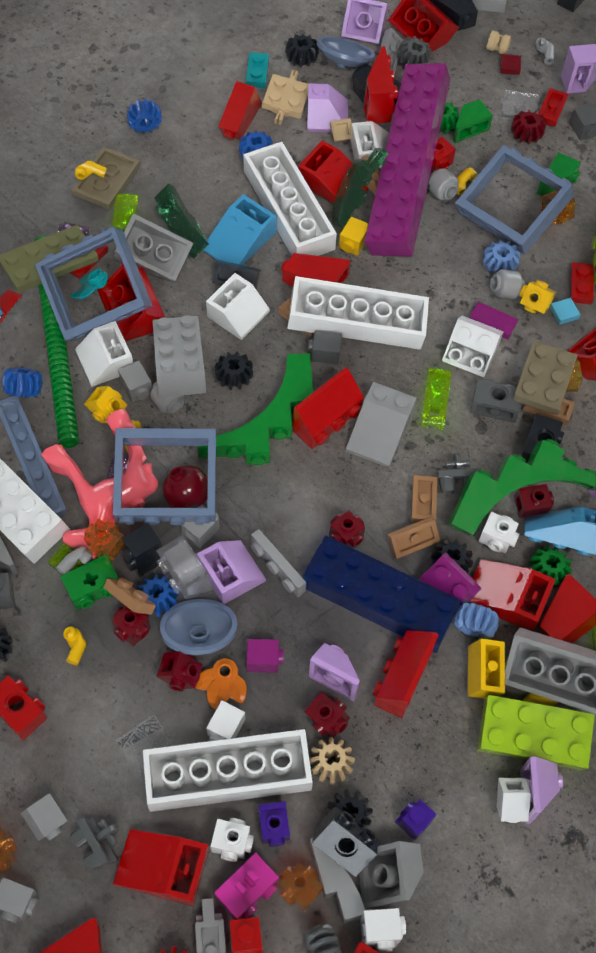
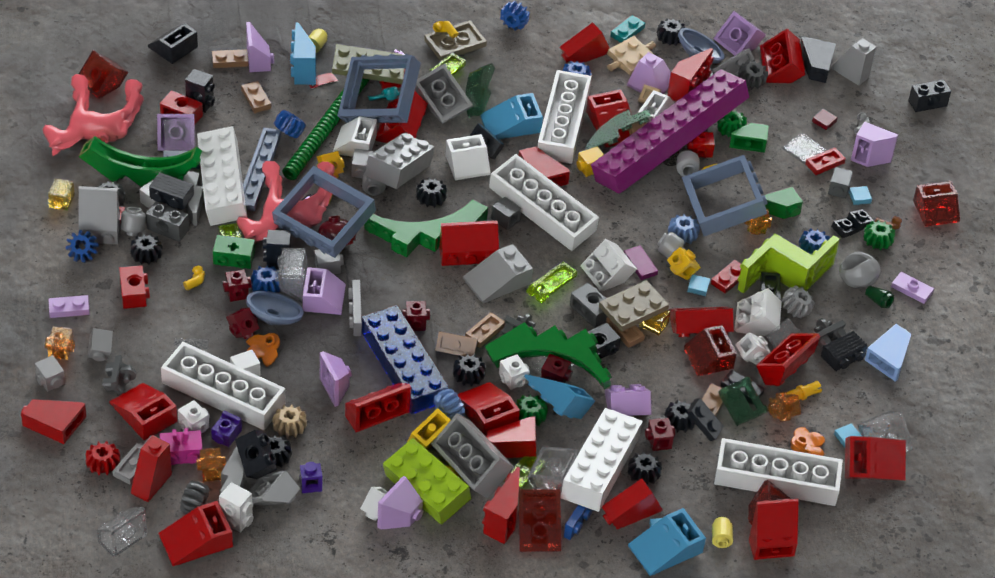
camera: 35 degrees right, 15 degrees down
light grey arm [56,546,93,575] -> none
clear orange brick [84,518,124,561] -> none
medium nougat plate [103,578,156,614] -> none
magenta brick [247,639,284,673] -> none
dark red brick [304,692,350,738] -> none
magenta wing [413,552,482,606] -> none
tan wheel [486,30,511,54] -> none
dark red gear [511,109,546,145] -> none

